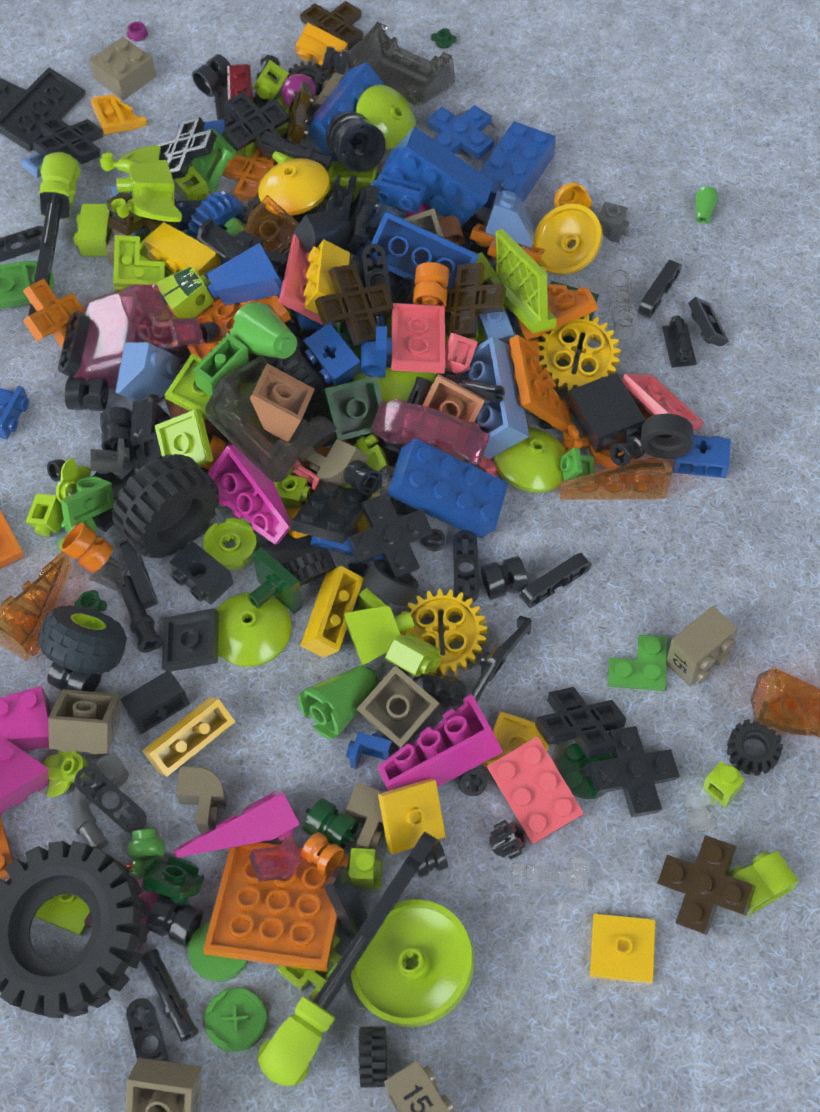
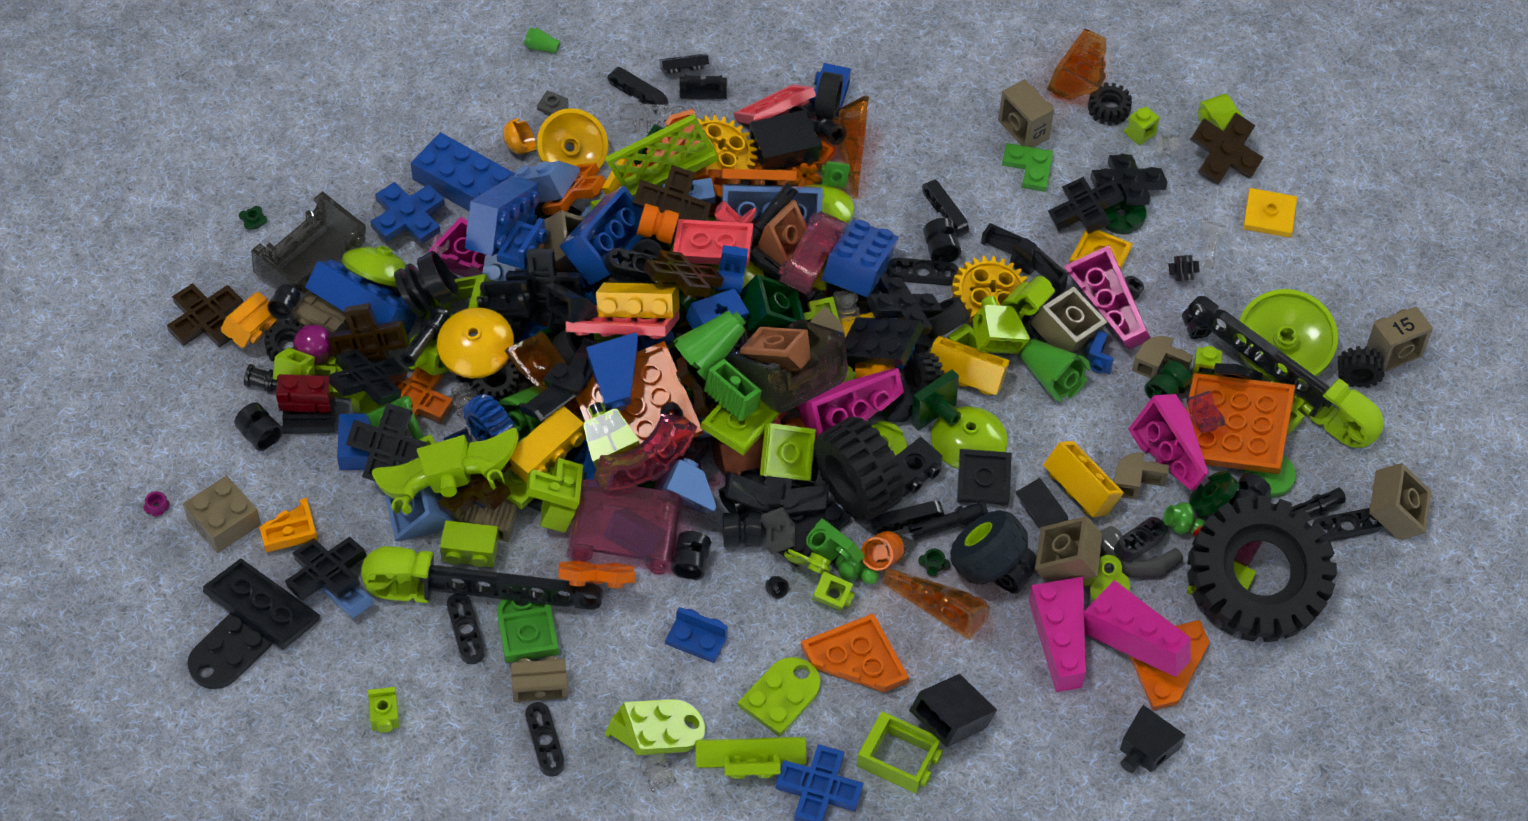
camera: 90 degrees left, 5 degrees down
black beam [58,310,91,377] -> none
bright green tile [205,987,268,1052] -> none
orange wheel [301,832,344,875] -> none
black wheel [344,460,382,495] -> none
yellow plate [378,778,446,854] -> none
coral plate [487,736,584,844] -> none

